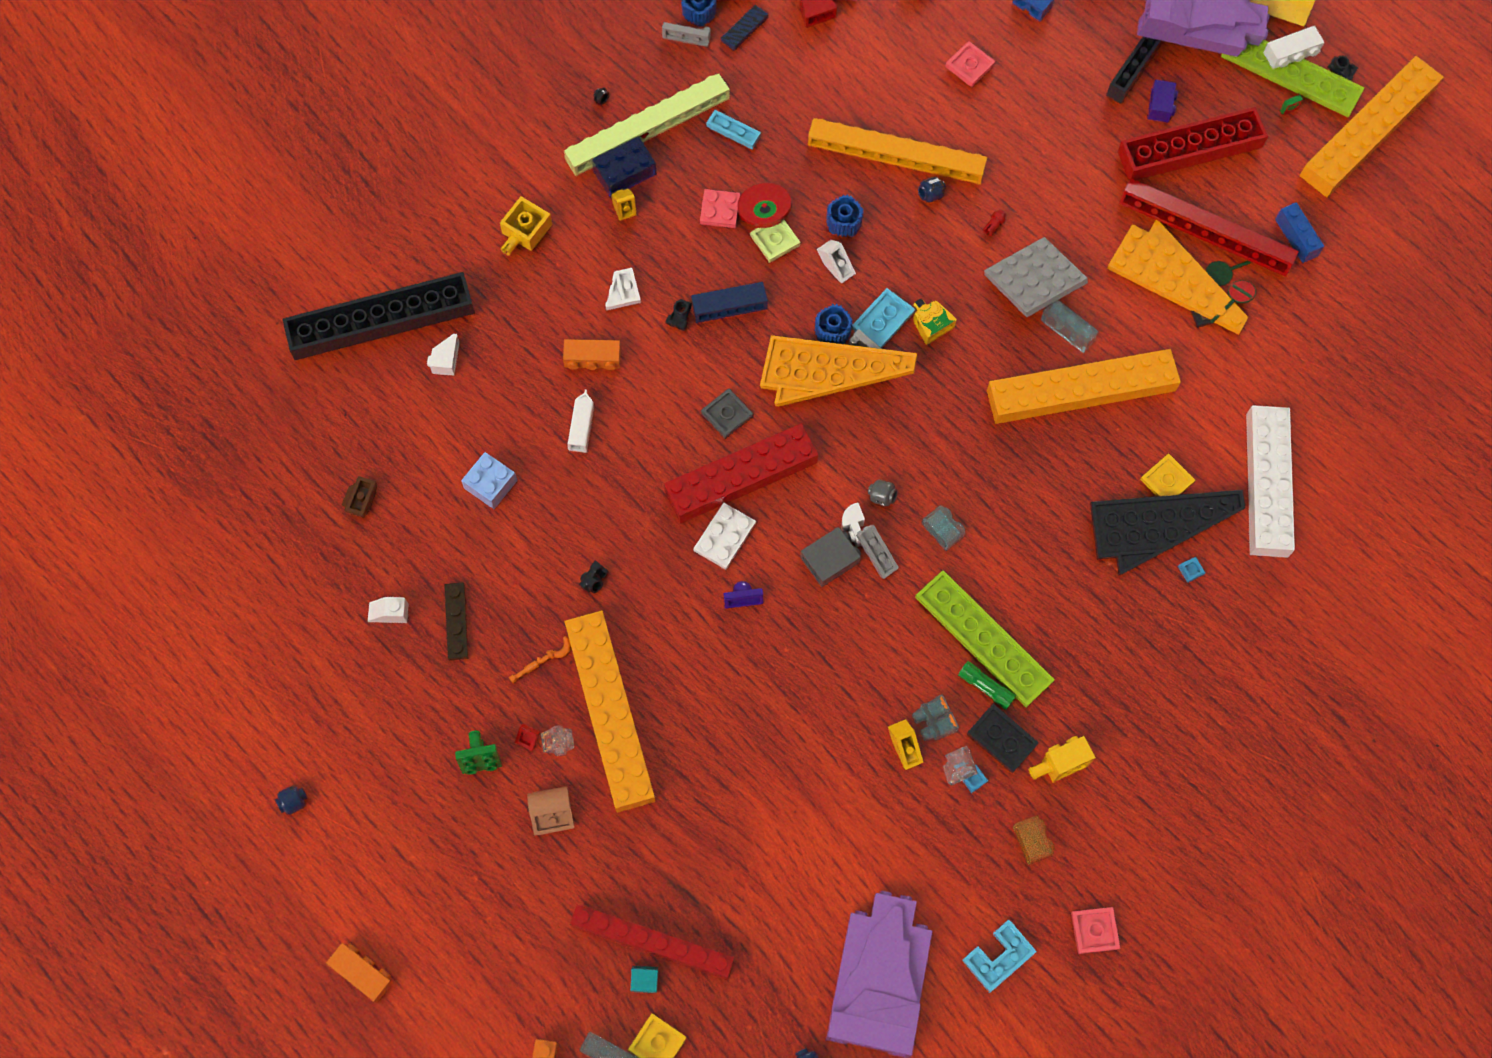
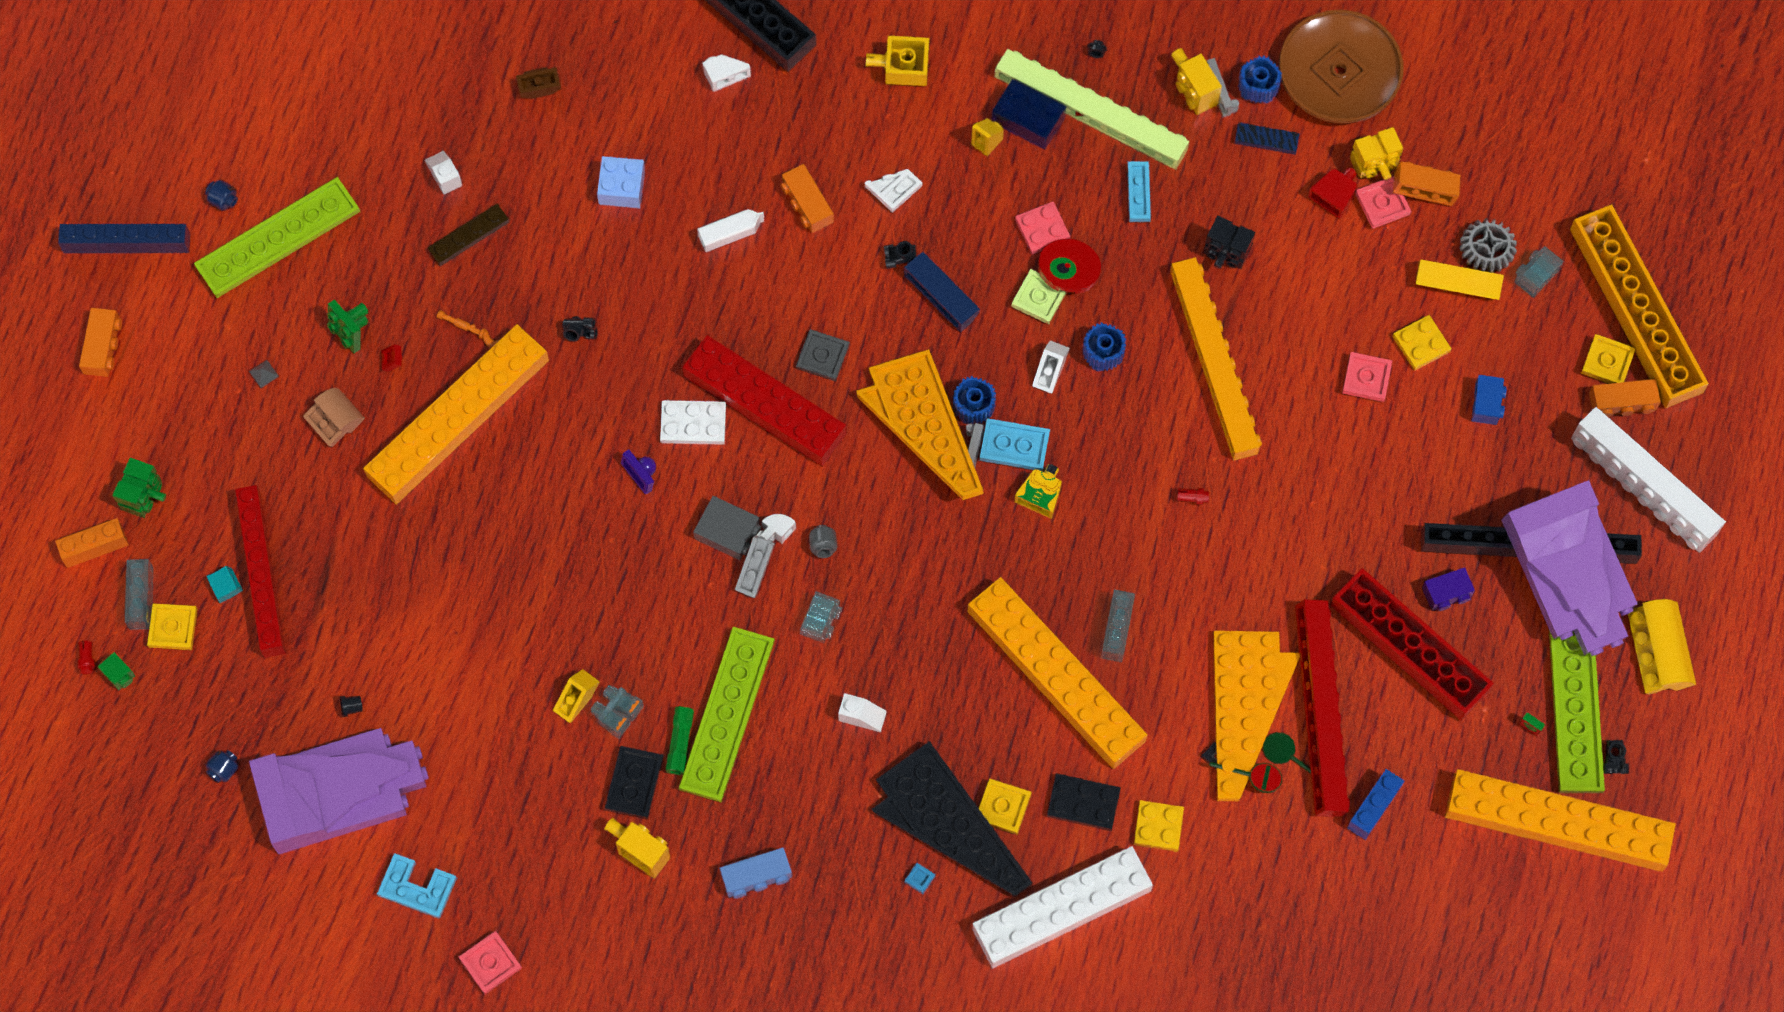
camera: 60 degrees right, 0 degrees up
clear brick [540,726,574,756] -> none
dark blue head [918,176,946,202] -> none
clear brick [943,746,978,786] -> none
dark azure tile [960,765,988,793] -> none
light grey plate [984,237,1088,317] -> none
clear yellow brick [1013,815,1055,865] -> none
white brick [1263,26,1324,69] -> none
none -> dark blue brick [58,224,190,253]
none -> green brick [112,458,166,518]
none -> lime plate [194,177,360,298]
none -> dark grey slope [249,360,279,388]
none -> black piece [340,695,363,718]
none -> medium blue brick [720,847,792,899]
none -> white slope [838,693,887,732]
none -> black plate [1047,773,1121,831]
none -> yellow plate [1134,800,1184,852]
none -> yellow brick [1171,48,1222,115]
none -> black brick [1203,215,1256,270]
none -> yellow plate [1392,315,1451,371]

